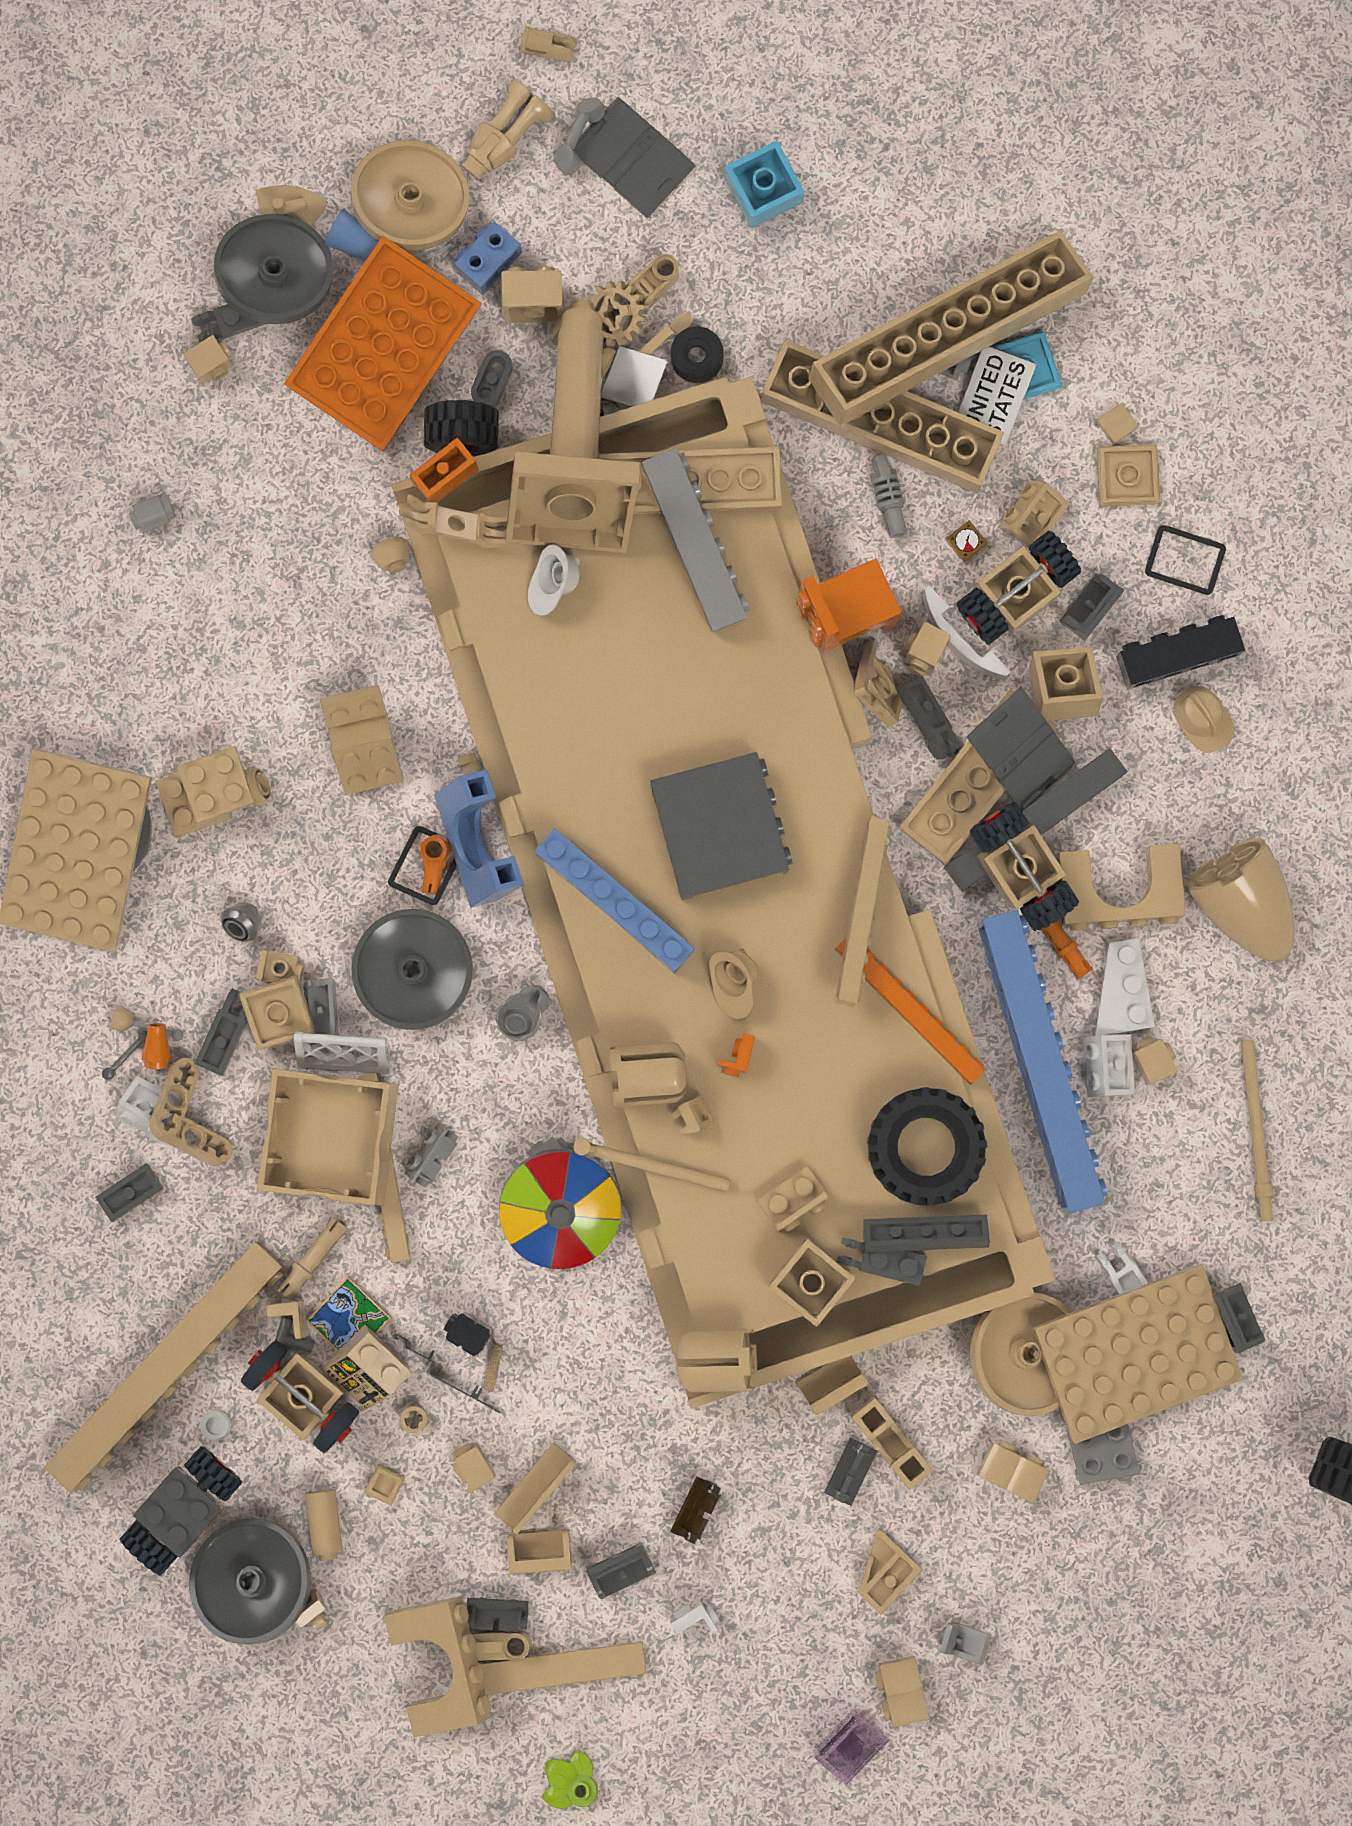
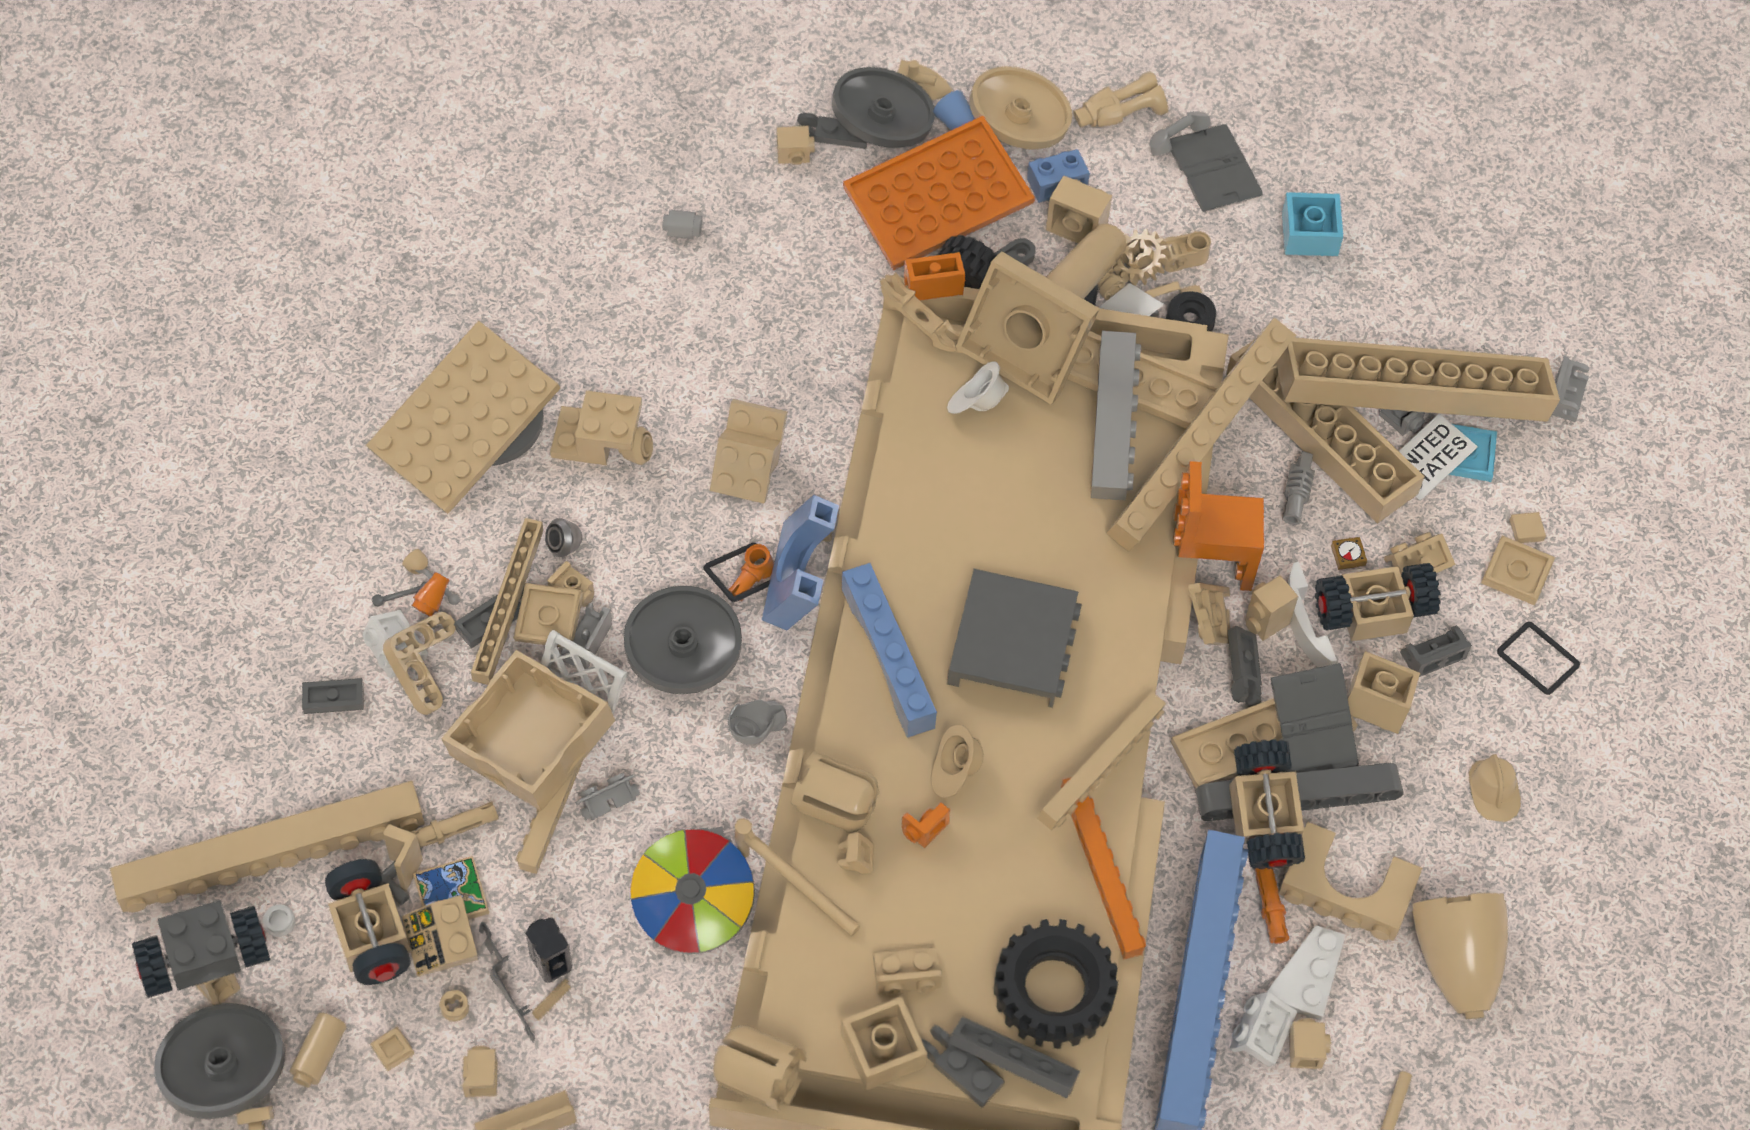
camera: 25 degrees right, 25 degrees down
tan cone [371,537,409,574] -> none
tan hinge [521,26,577,62] -> none
black brick [1116,615,1245,690] -> none
none -> tan piece [471,518,544,685]
none -> tan brick [1106,317,1296,552]
none -> light grey hinge [1552,356,1589,422]

